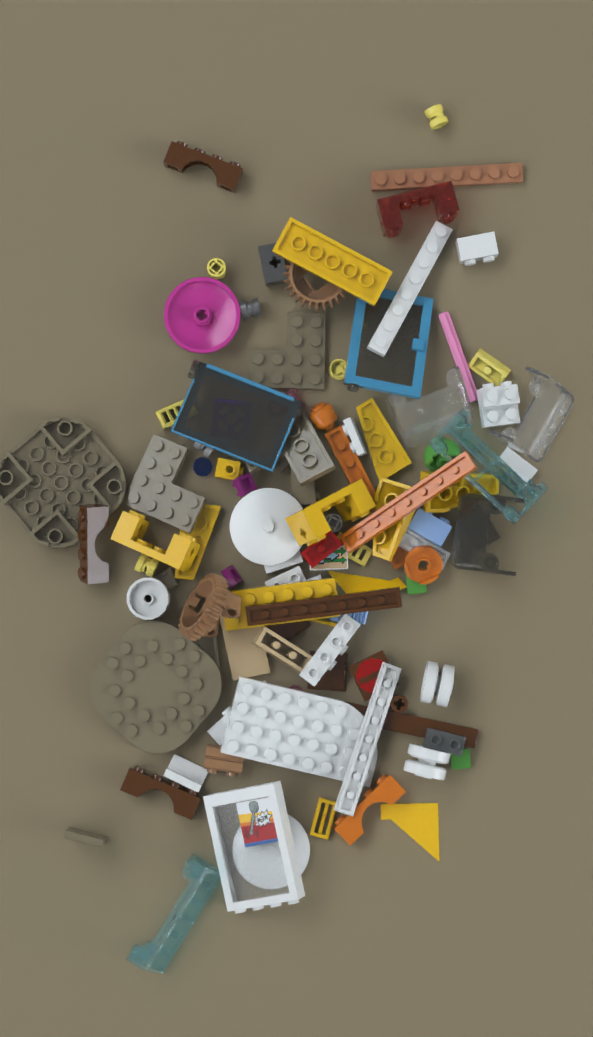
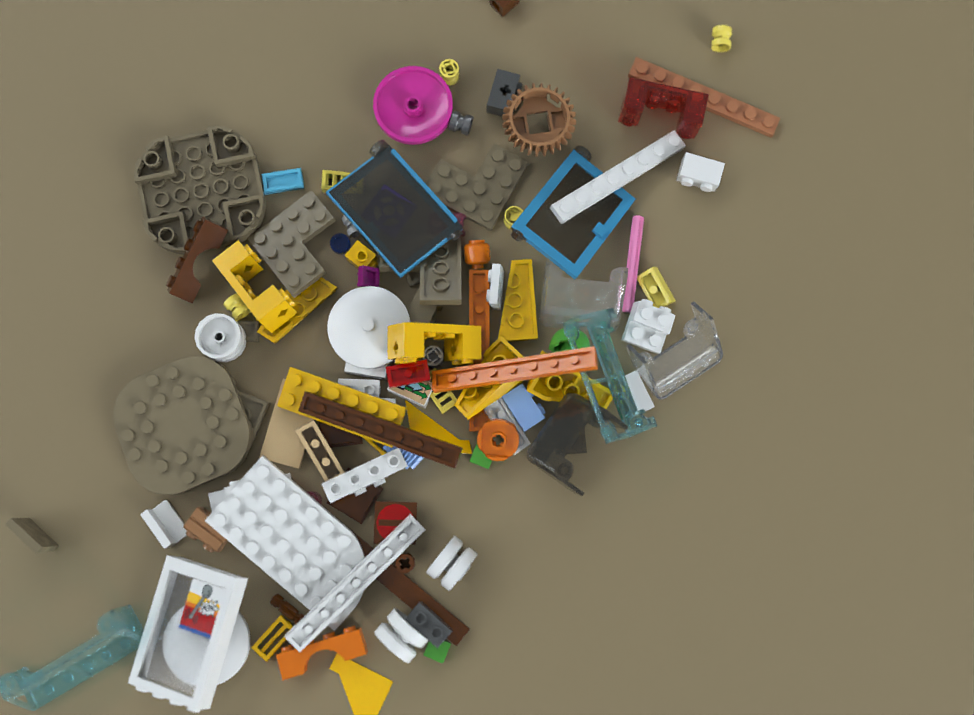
camera: 20 degrees right, 5 degrees down
reddish brown arch [120,766,201,820] -> none
medium nougat piece [178,573,242,641] -> none
magenta tile [221,565,243,588] -> none
yellow plate [272,217,393,306] -> none
none -> medium azure tile [261,168,305,195]
none -> reddish brown axle [270,594,304,625]

